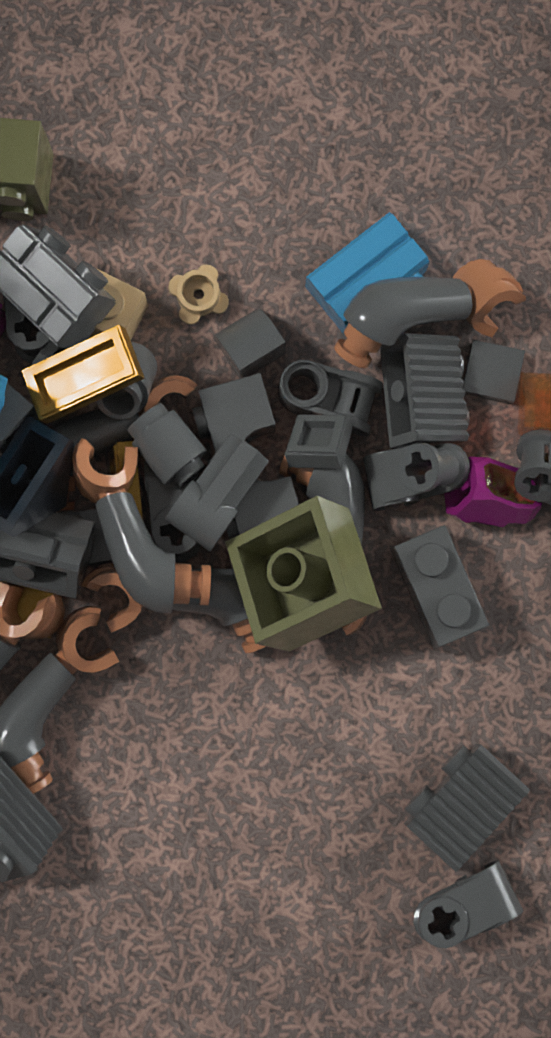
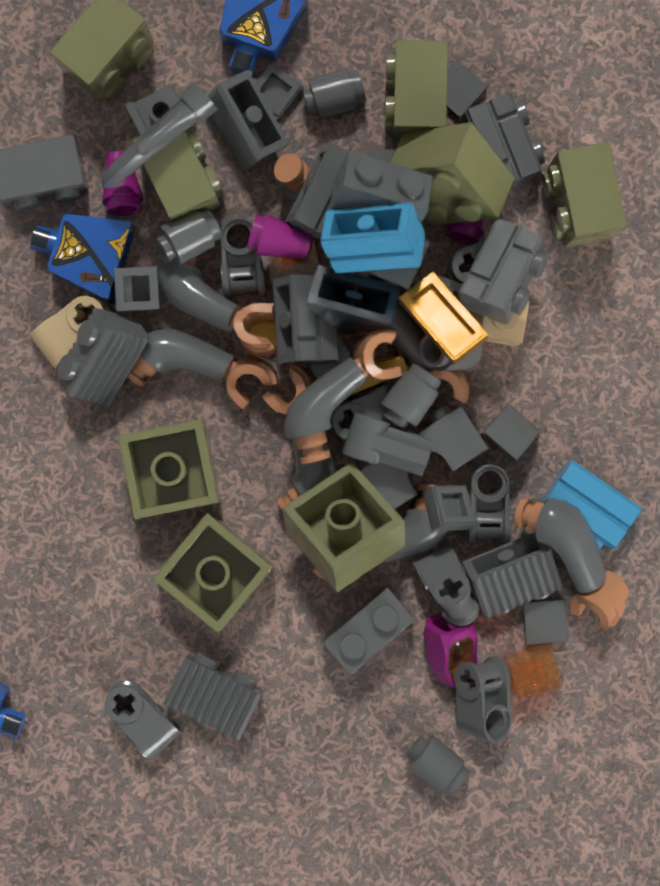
camera: 70 degrees right, 5 degrees up
tan plate [169,265,229,325] -> none
none -> olive brick [118,419,222,520]
none -> olive brick [153,512,274,634]

